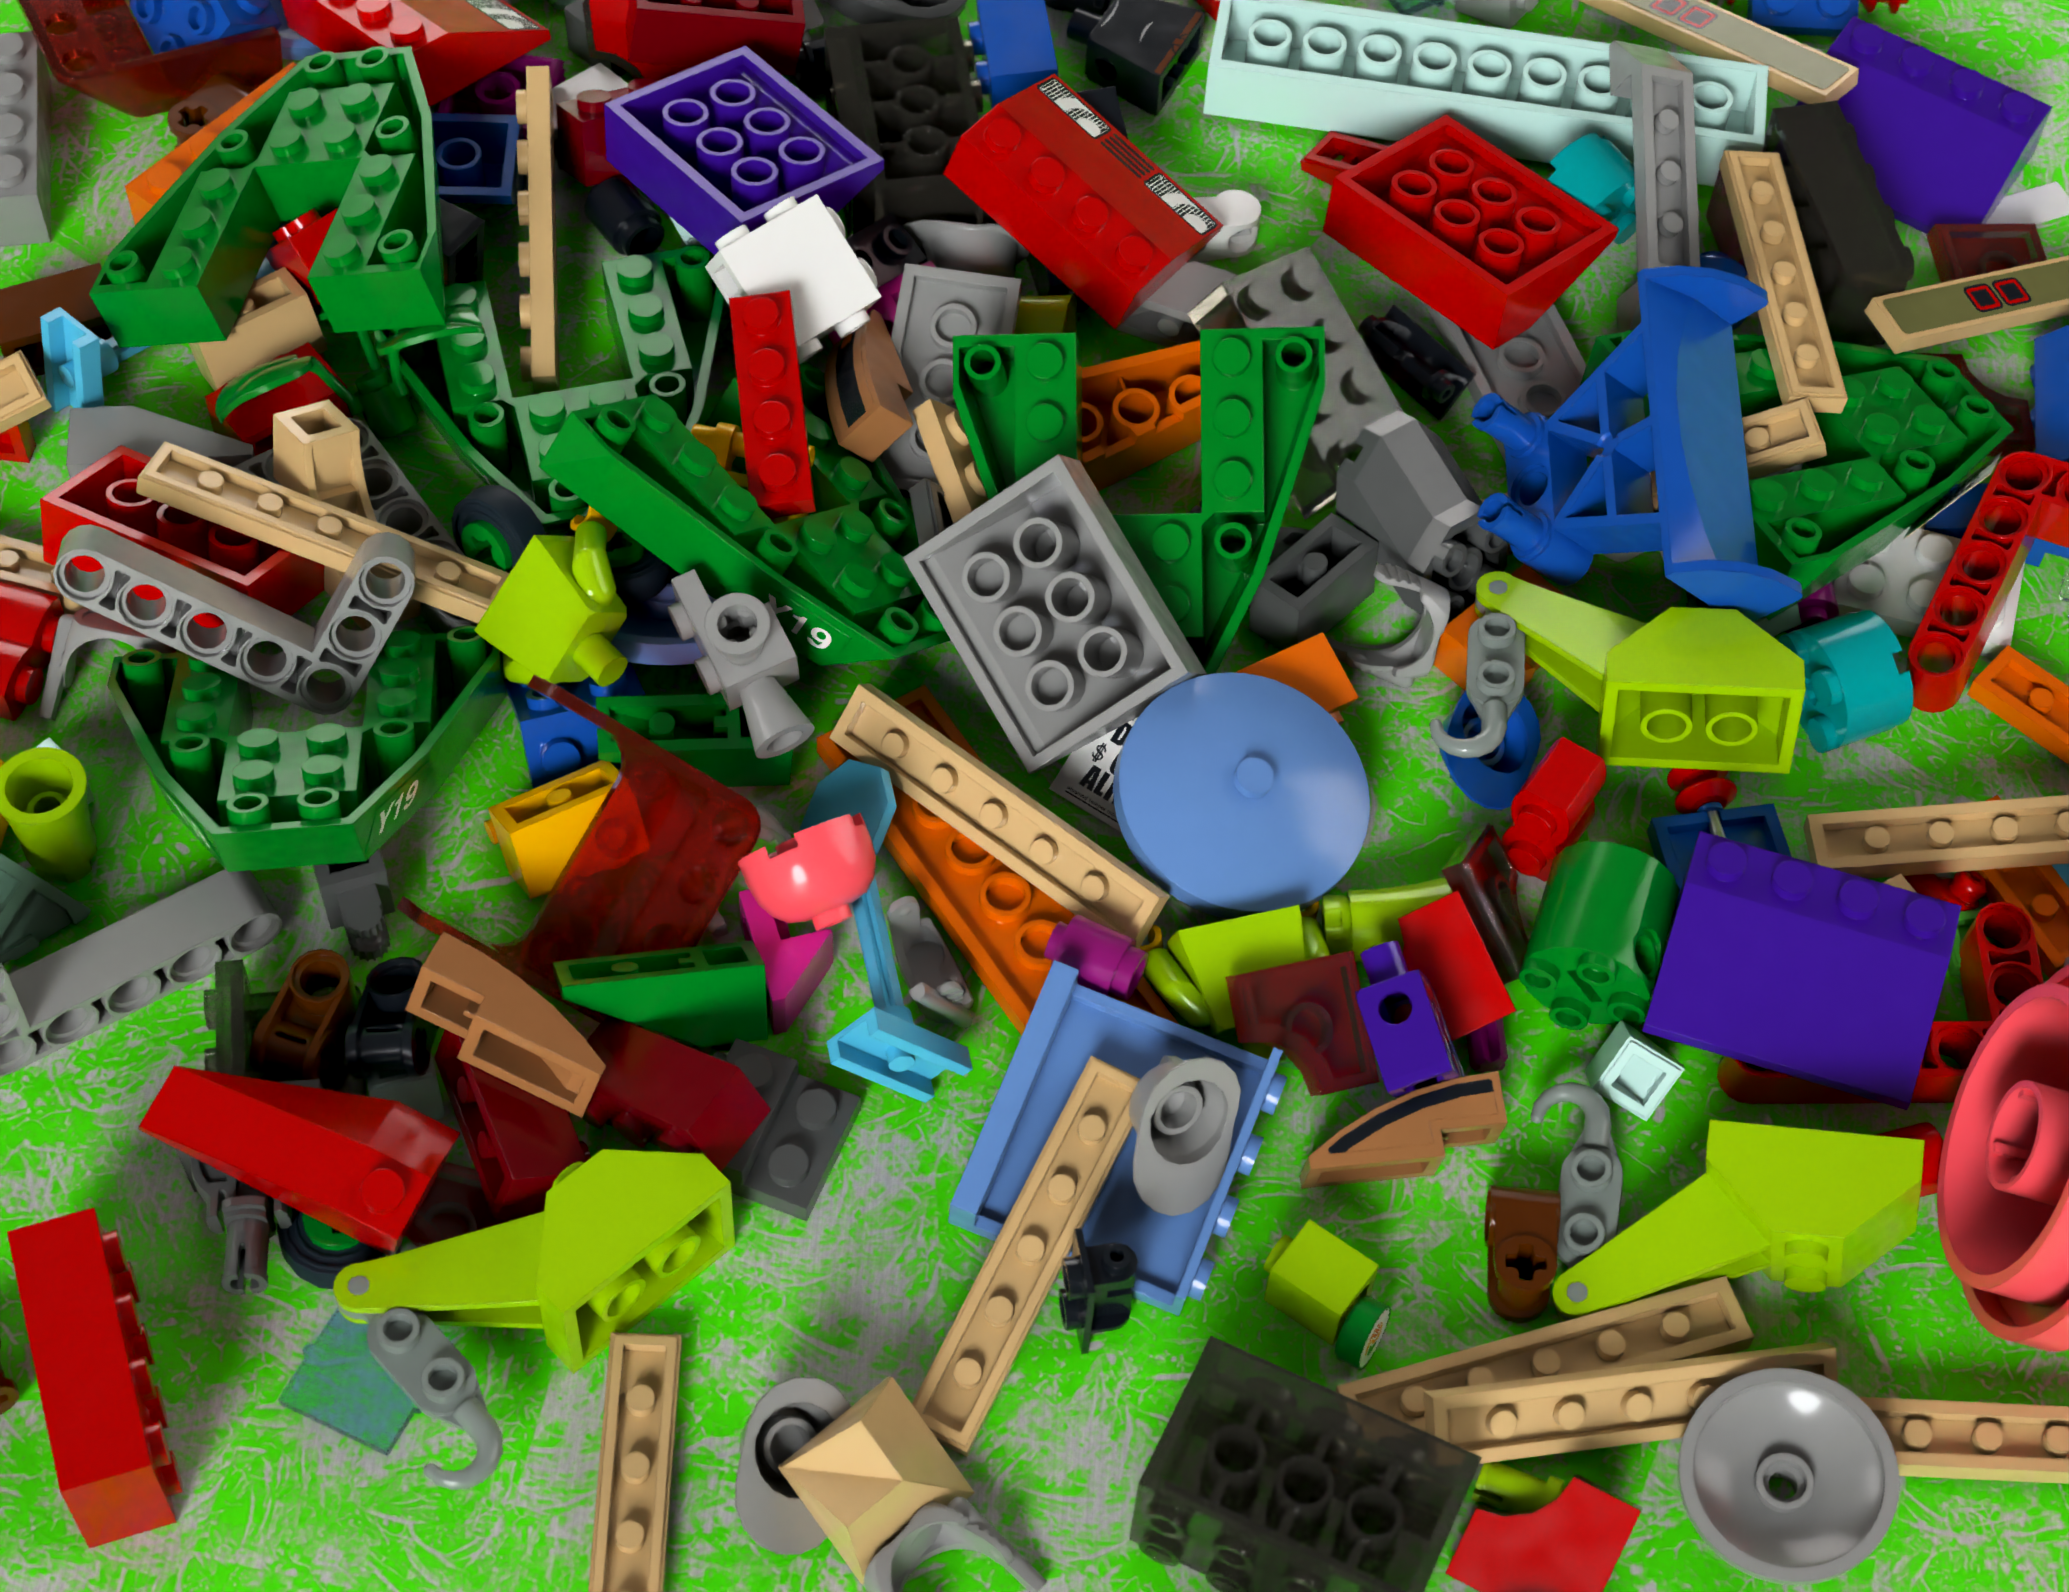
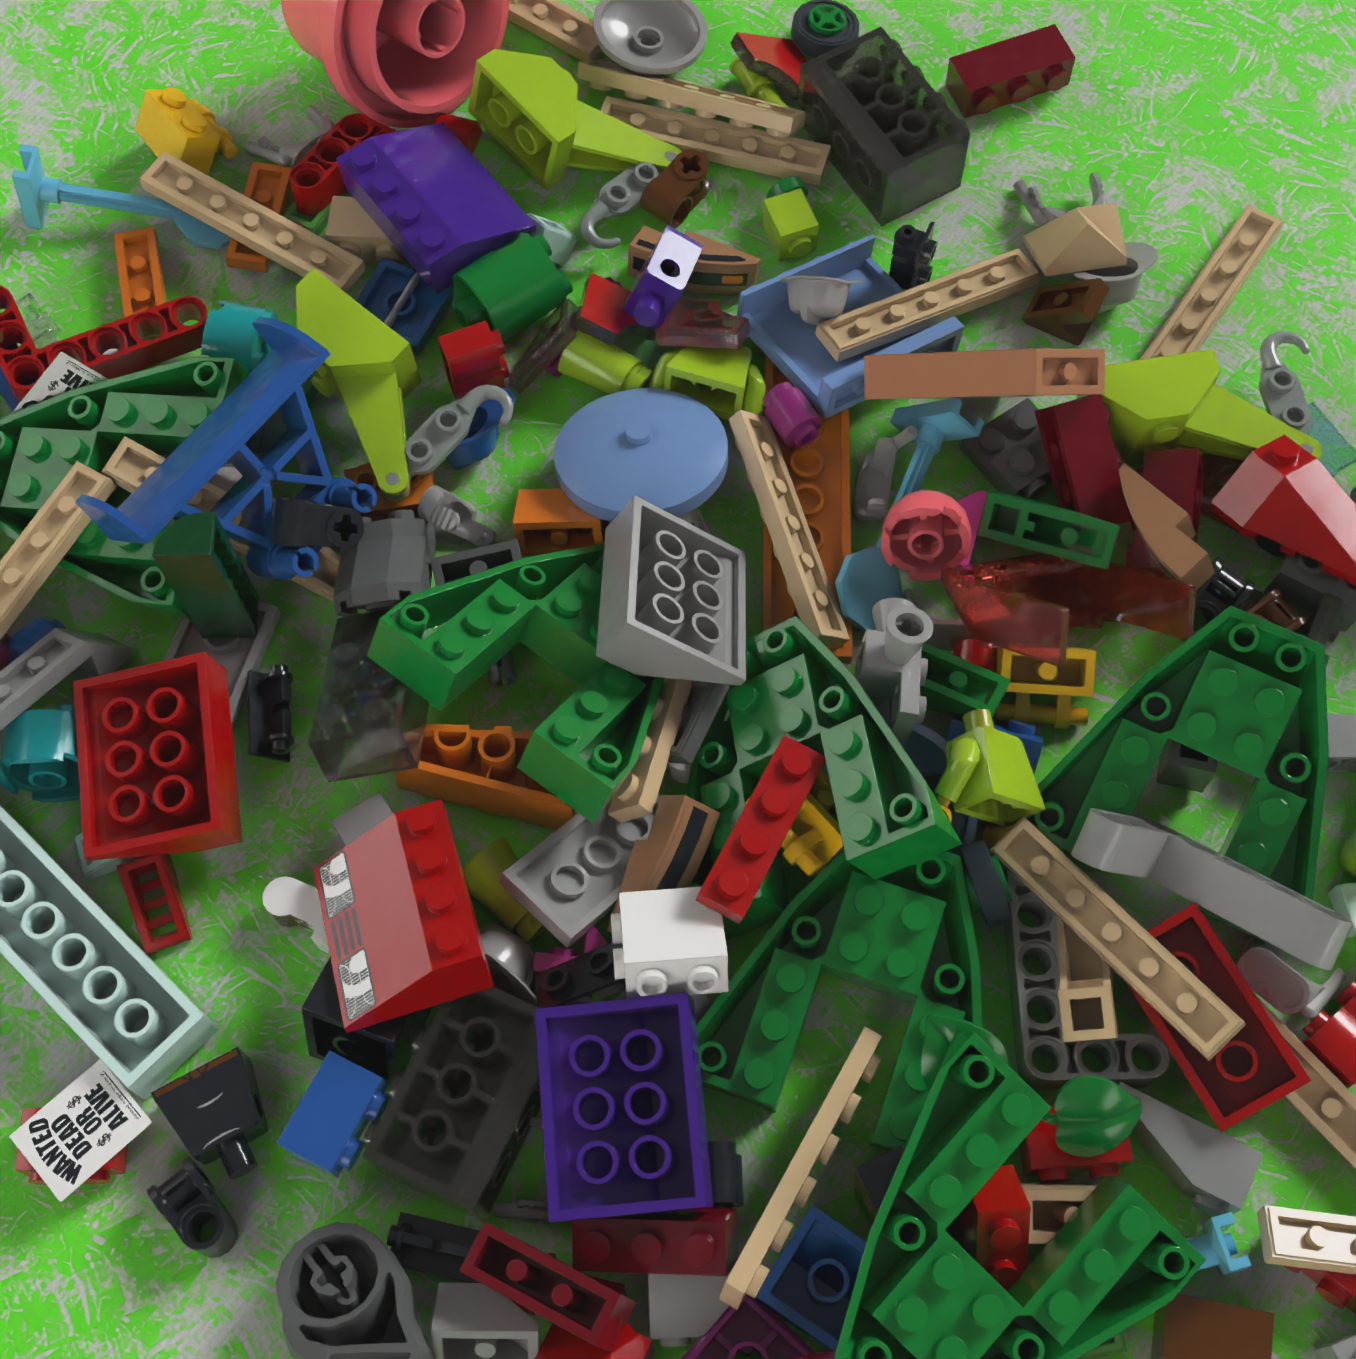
camera: 140 degrees left, 10 degrees up
none -> dark green brick [152,512,260,639]
none -> black piece [271,497,364,548]
none -> nougat slope [864,348,1105,399]
none -> reddish brown slope [1022,278,1109,345]

